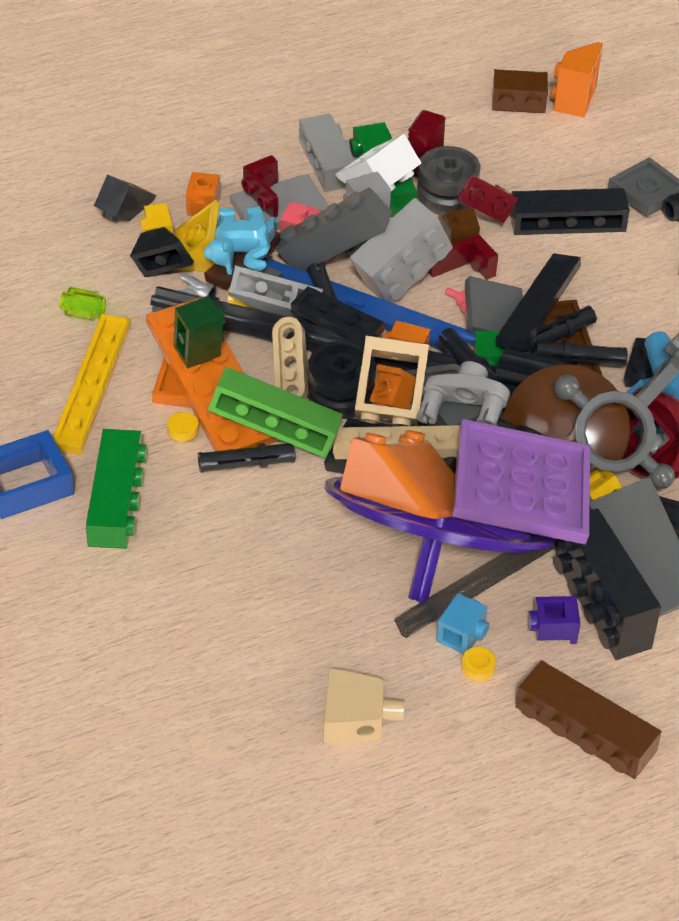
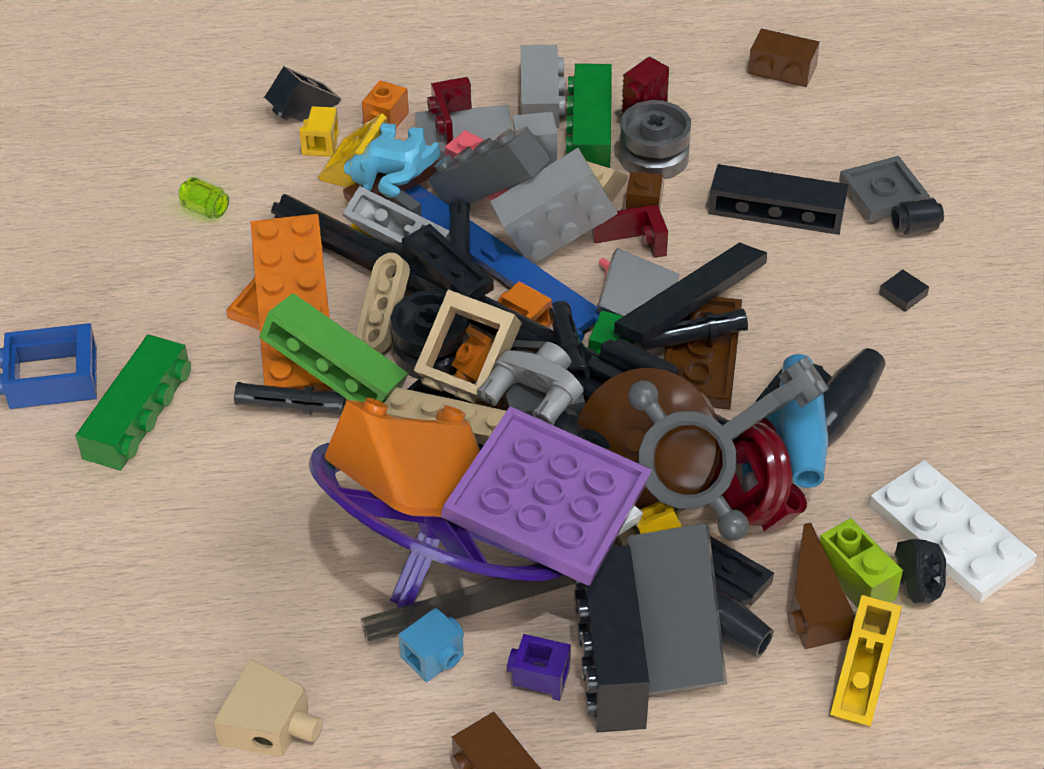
camera: 20 degrees right, 0 degrees up
yellow tile [53,314,131,455] -> none
black slope [130,227,194,277] -> none
yellow tile [167,412,199,442] -> none
dark green brick [173,296,225,369] -> none
flat silver piece [175,272,219,300] -> none
white slope [335,134,421,191] -> none
dark red bracket [457,174,518,223] -> none
yellow tile [461,647,496,682] -> none
black pin [534,340,628,367] -> none
orange slope [551,42,603,117] -> none

